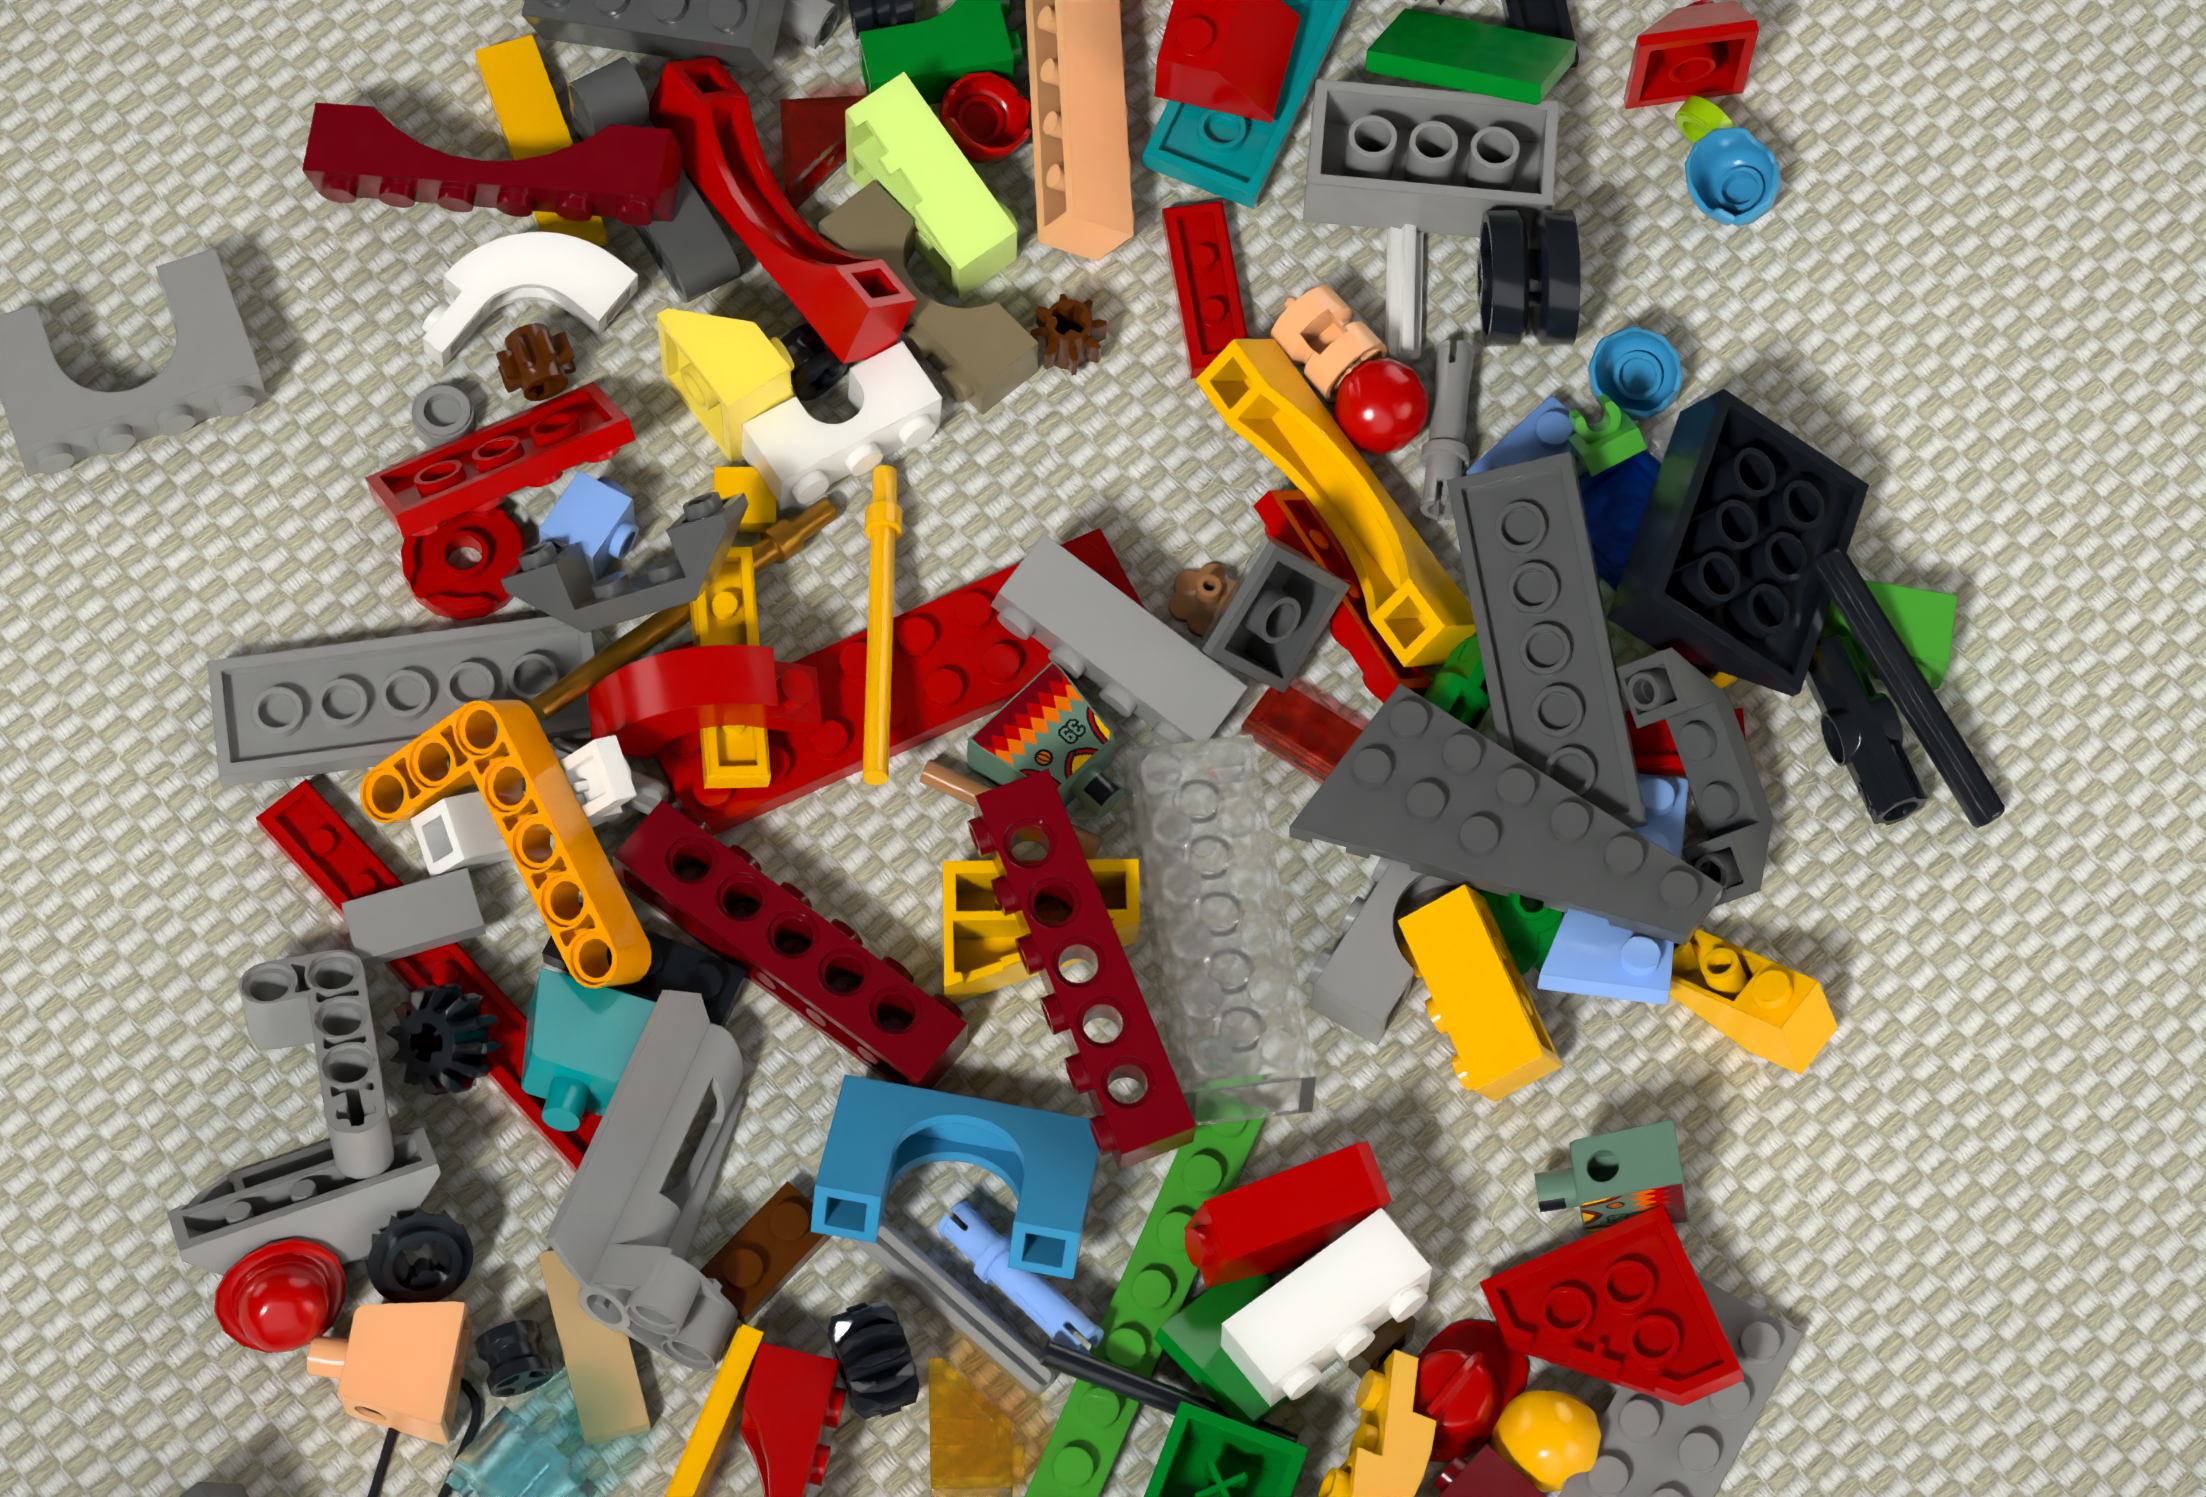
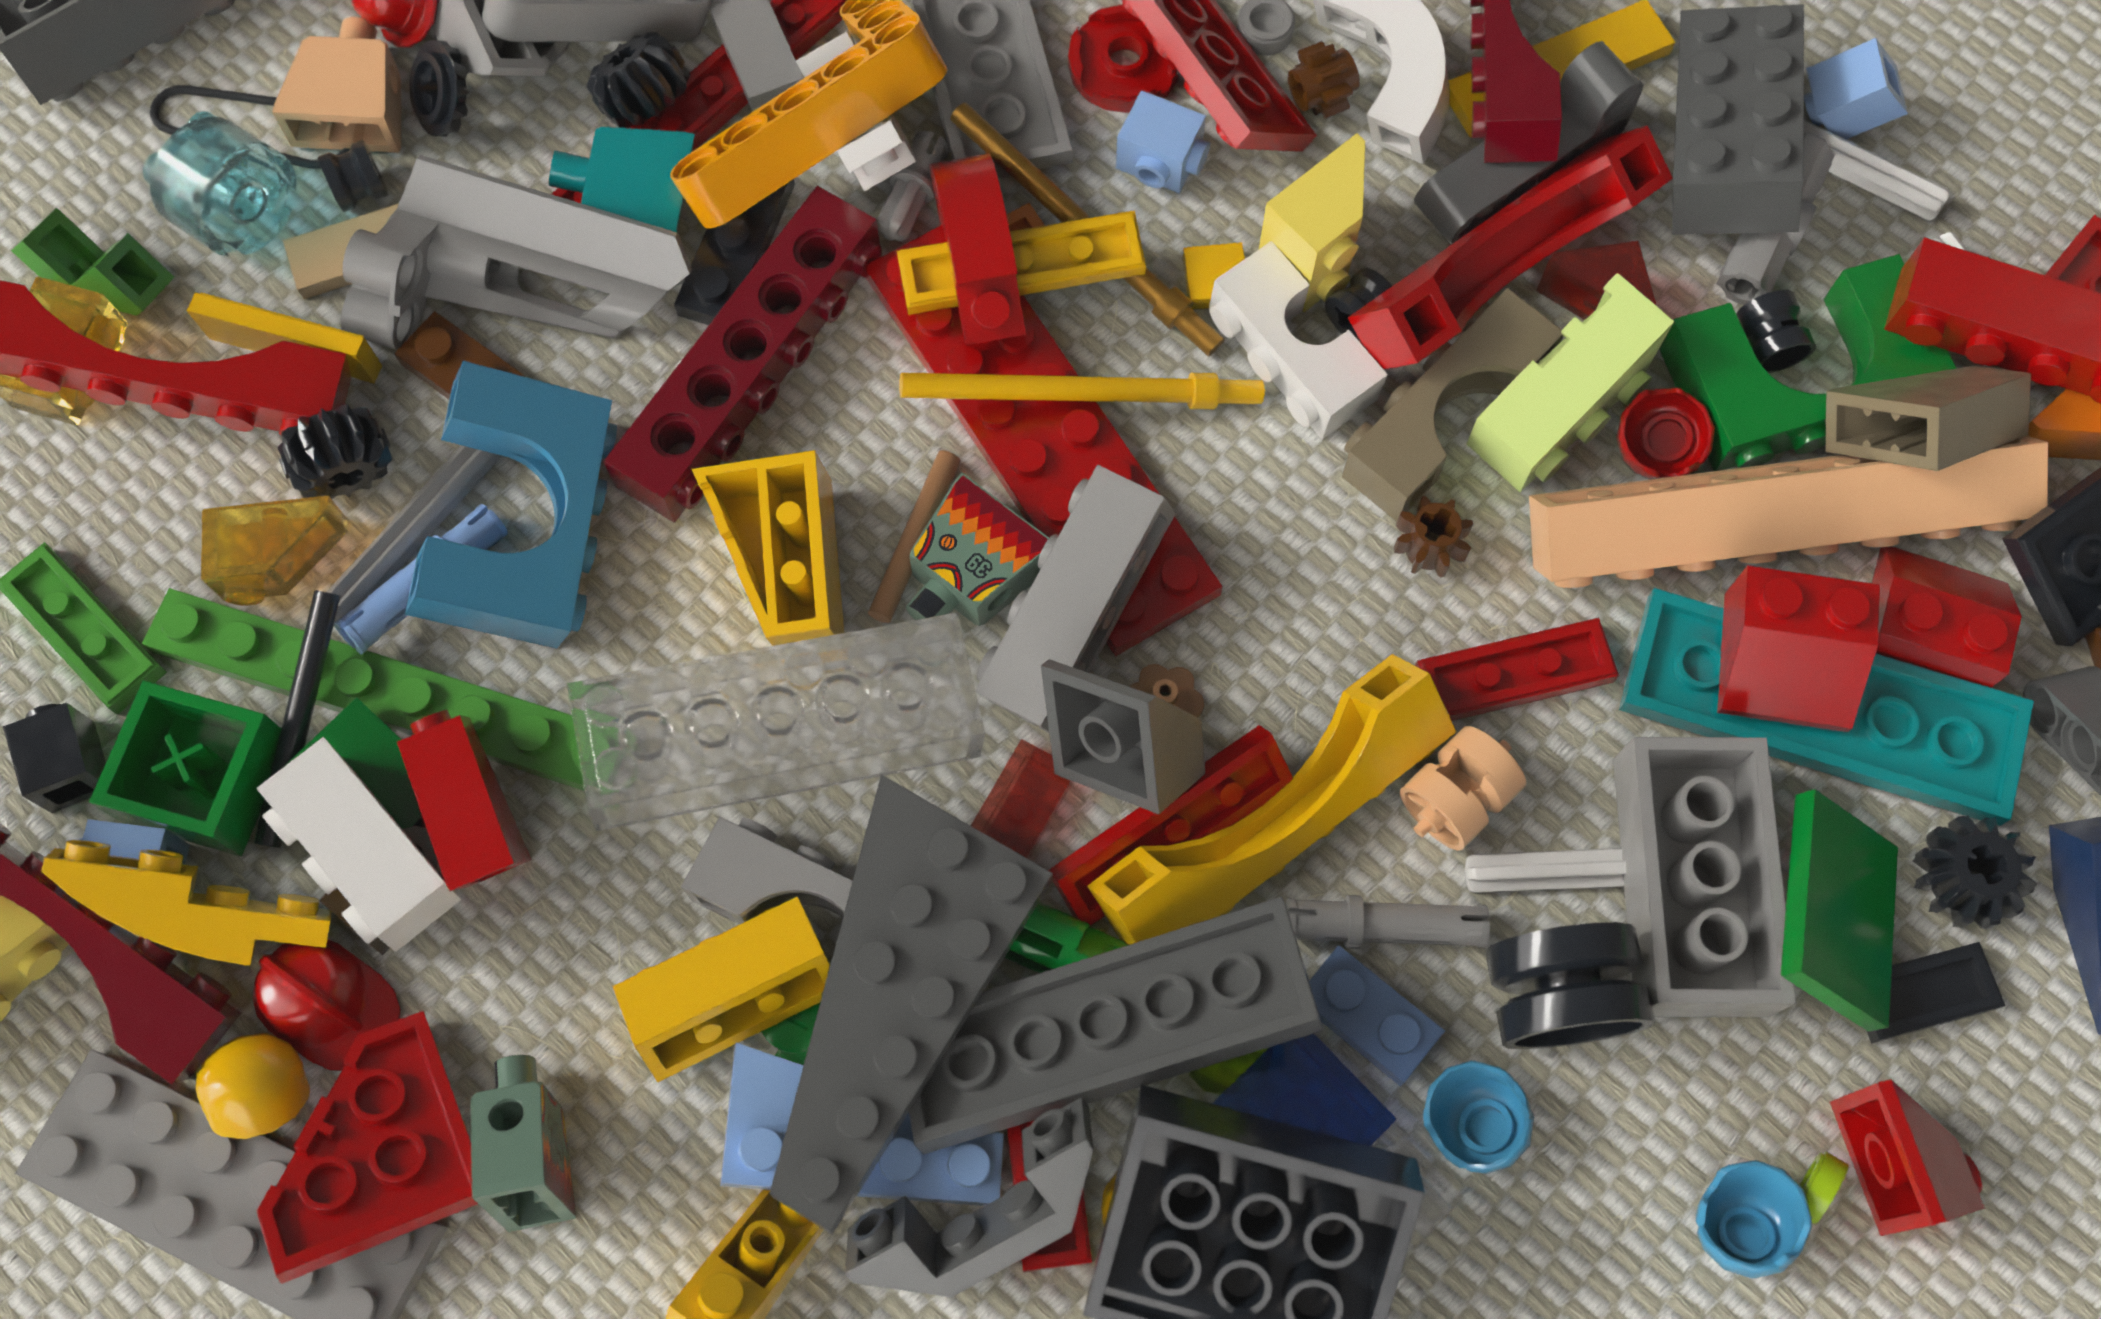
camera: 90 degrees right, 5 degrees up
dark grey slope [501,492,749,633] -> none
dark red brick [967,768,1196,1170] -> none
red hair [1333,357,1429,456] -> none
bright green tile [1567,394,1648,477] -> none

